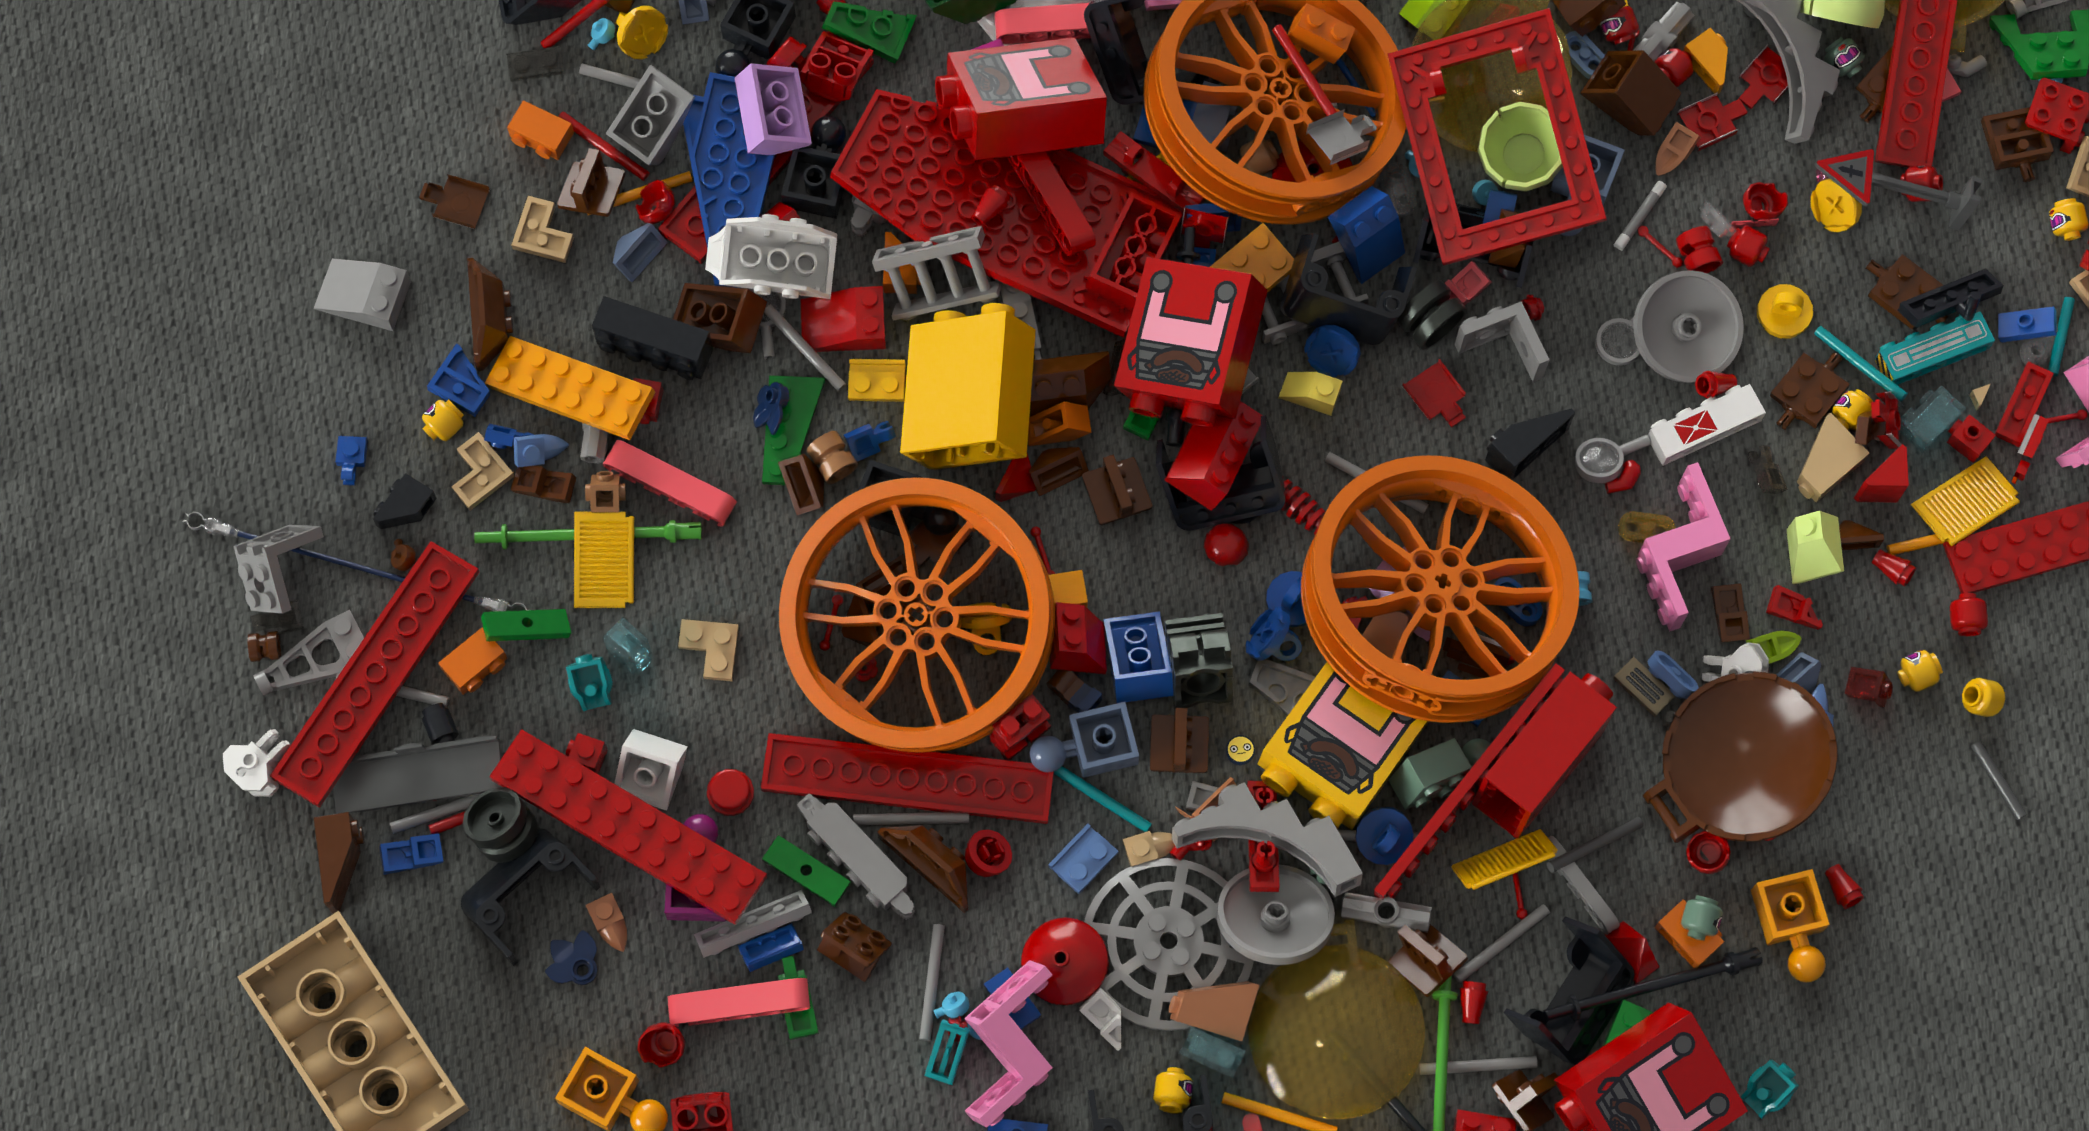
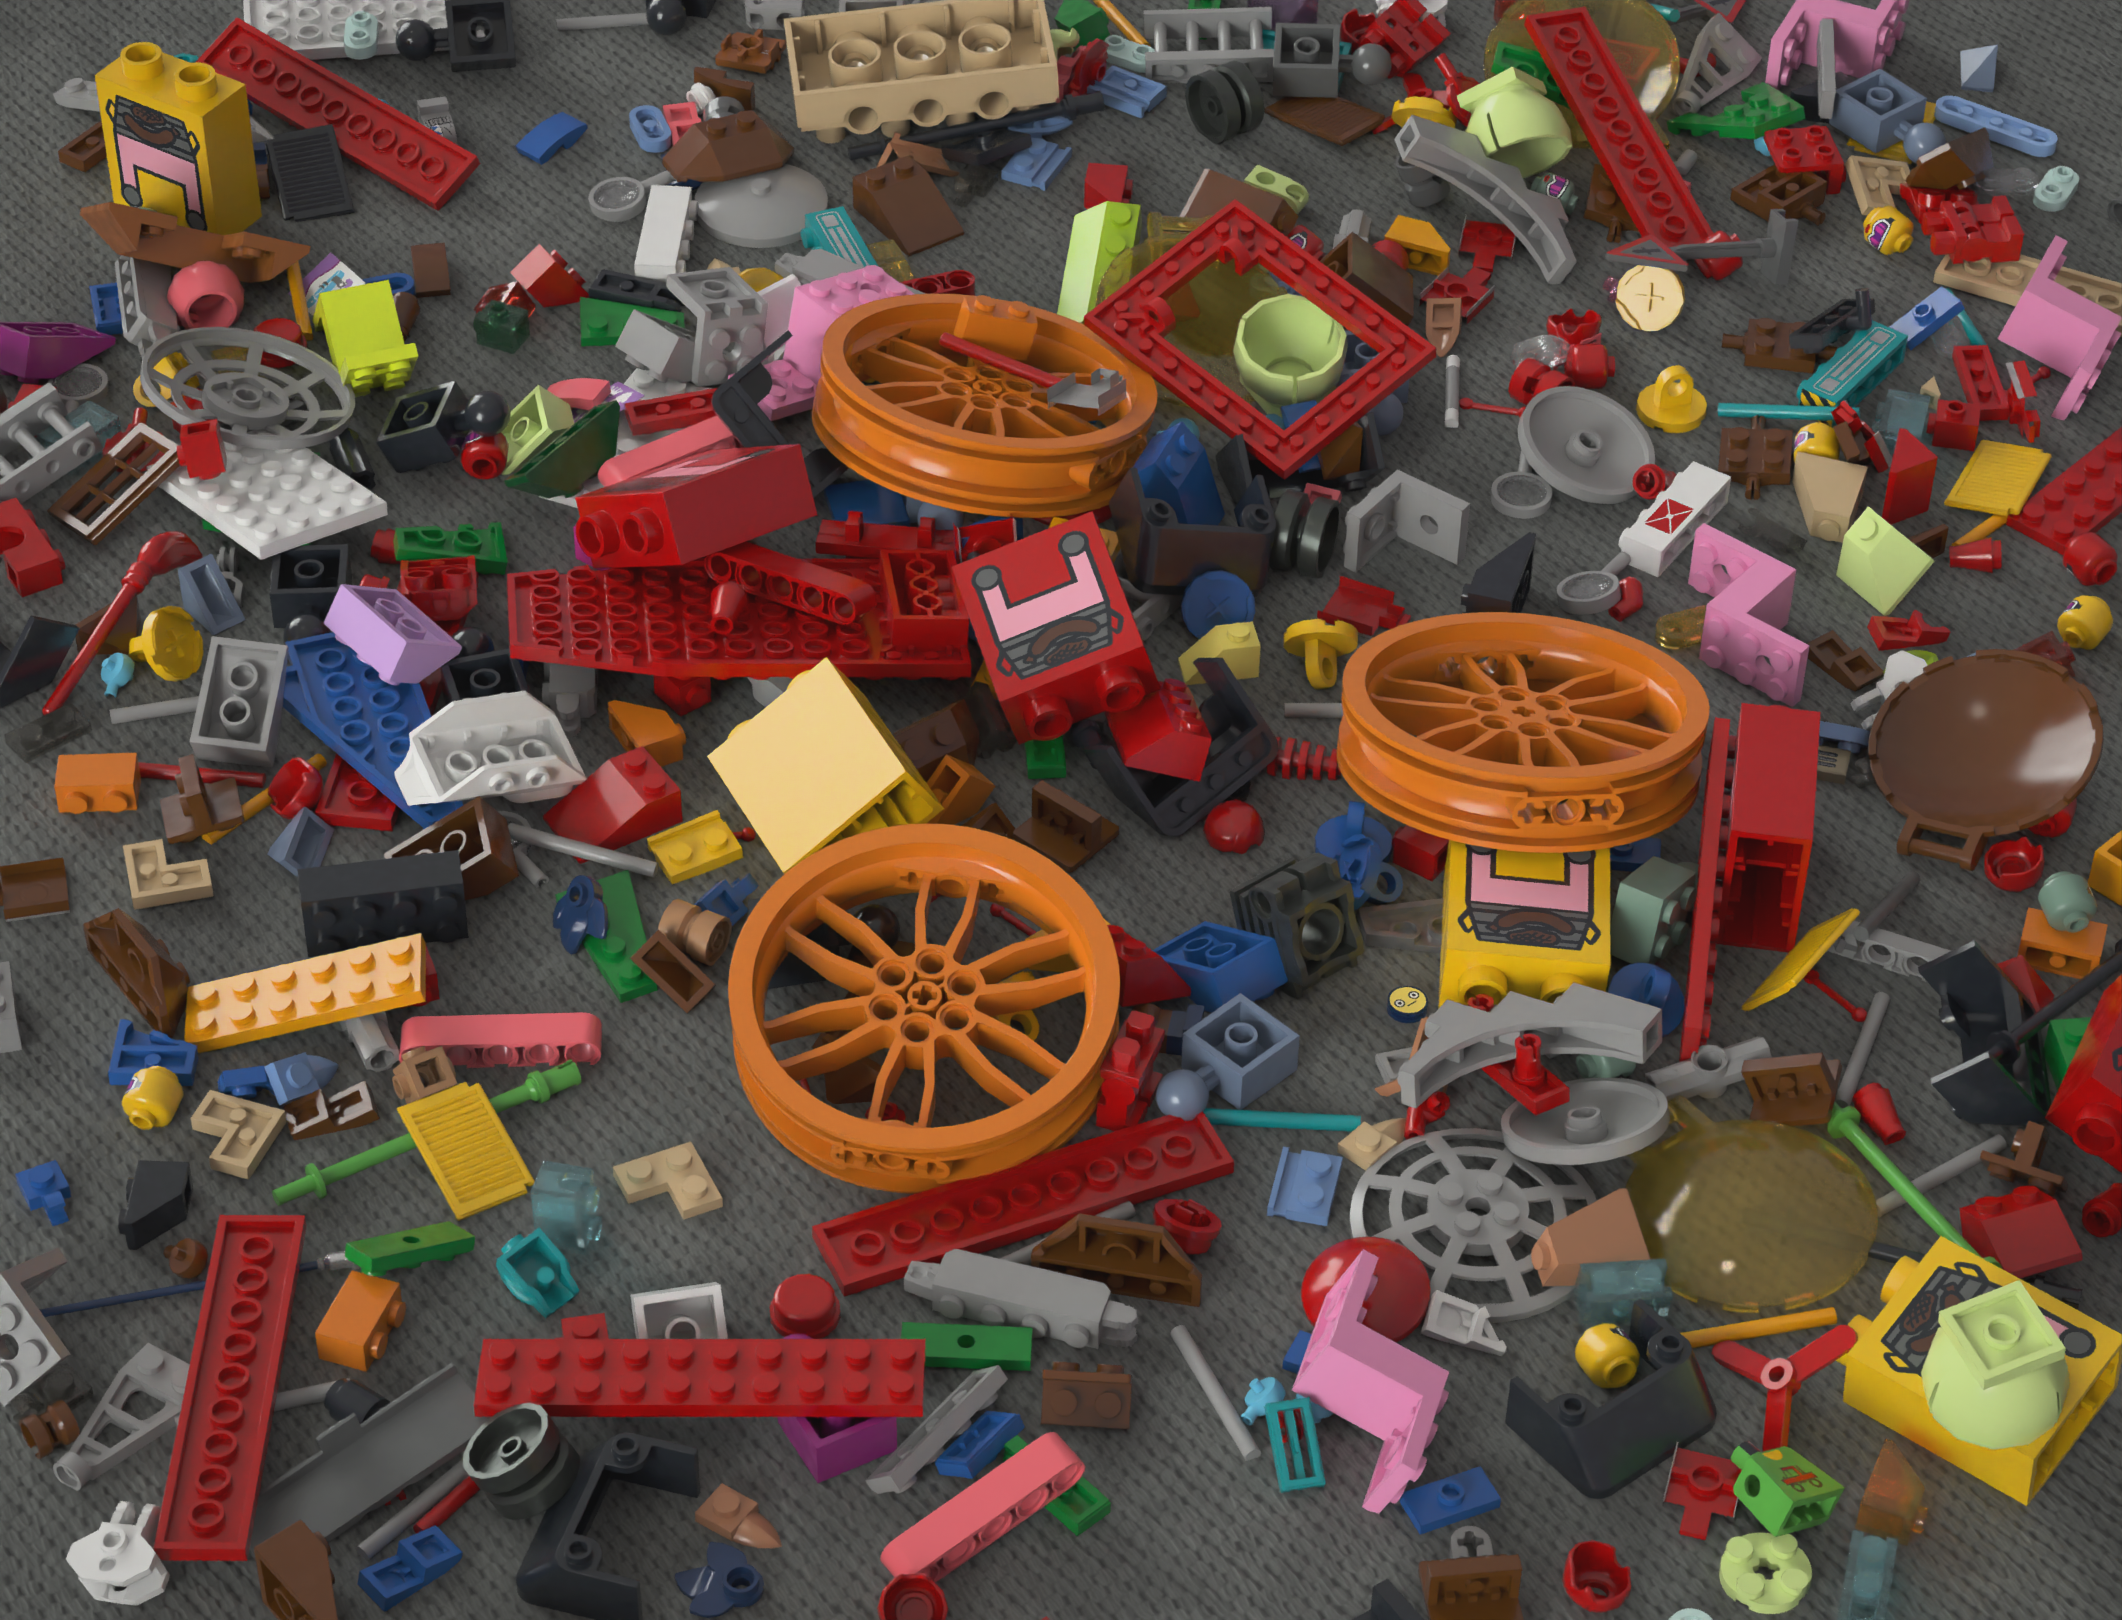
camera: 30 degrees left, 30 degrees down
light grey fence [872,226,1002,321] -> none
reddish brown bracket [1150,708,1209,773] -> none
none -> yellow tile [1283,619,1358,690]

